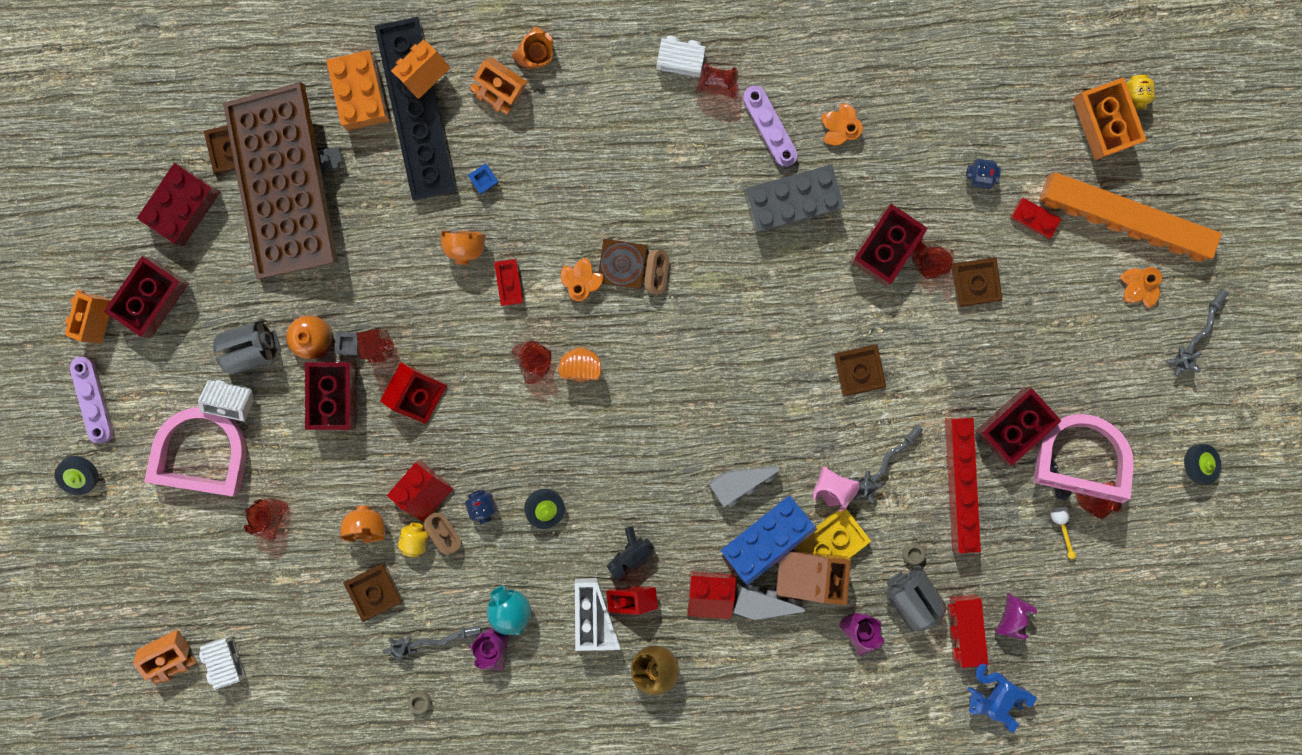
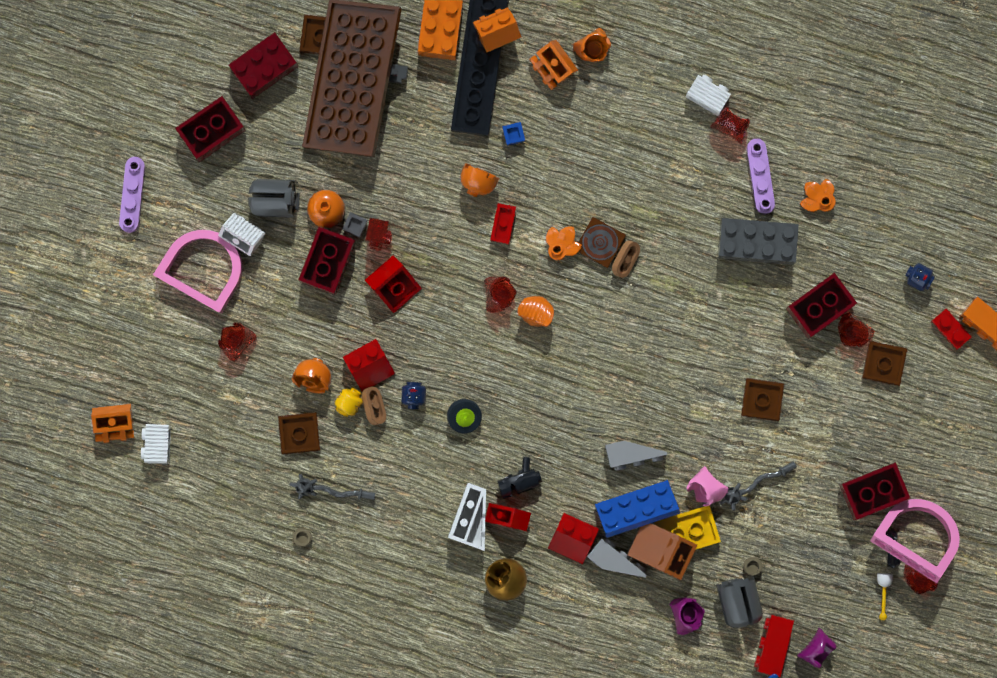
camera: 20 degrees right, 5 degrees down
black wheel [54,456,99,495] -> none
orange brick [65,289,111,344] -> none
magenta hair [470,628,510,670] -> none
teal brick [486,586,531,635] -> none
red brick [945,417,981,553] -> none

